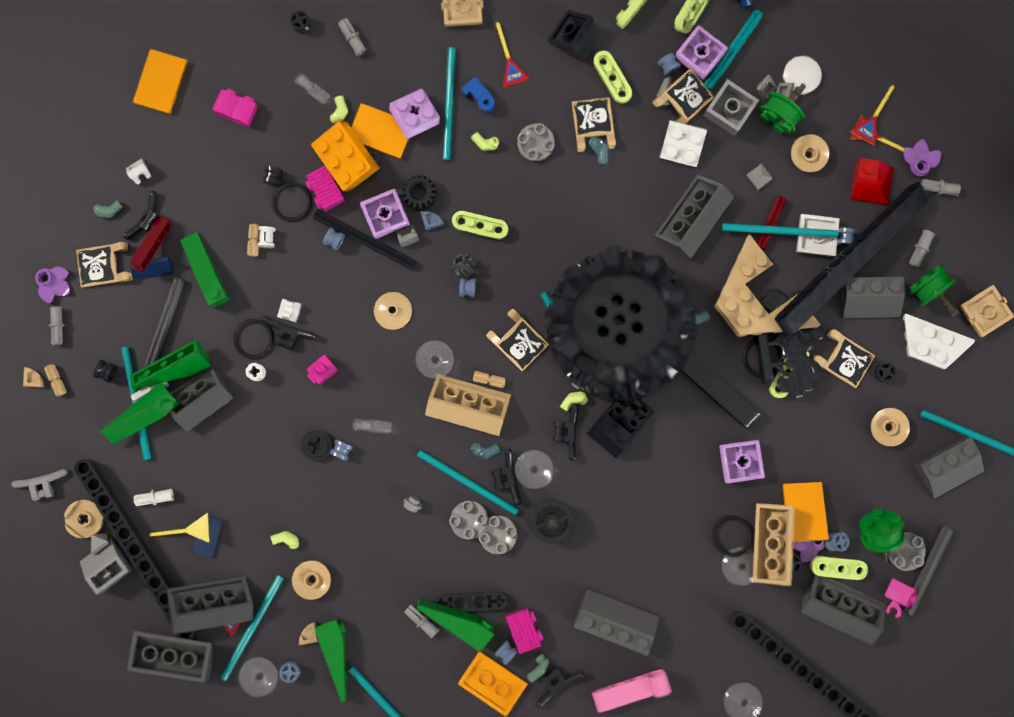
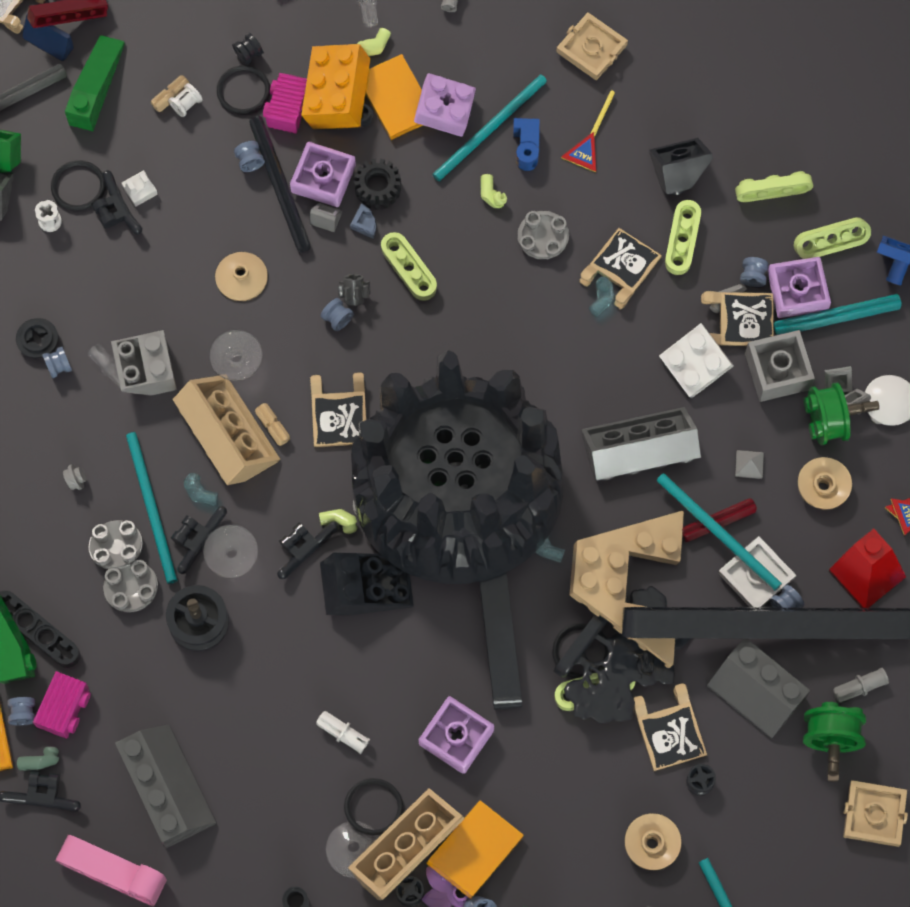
camera: 40 degrees right, 15 degrees down
dark pink brick [307,355,339,385] -> none
white wing [903,314,975,370] -> none
none -> light grey slope [111,330,177,395]
none -> white axle [316,711,370,755]

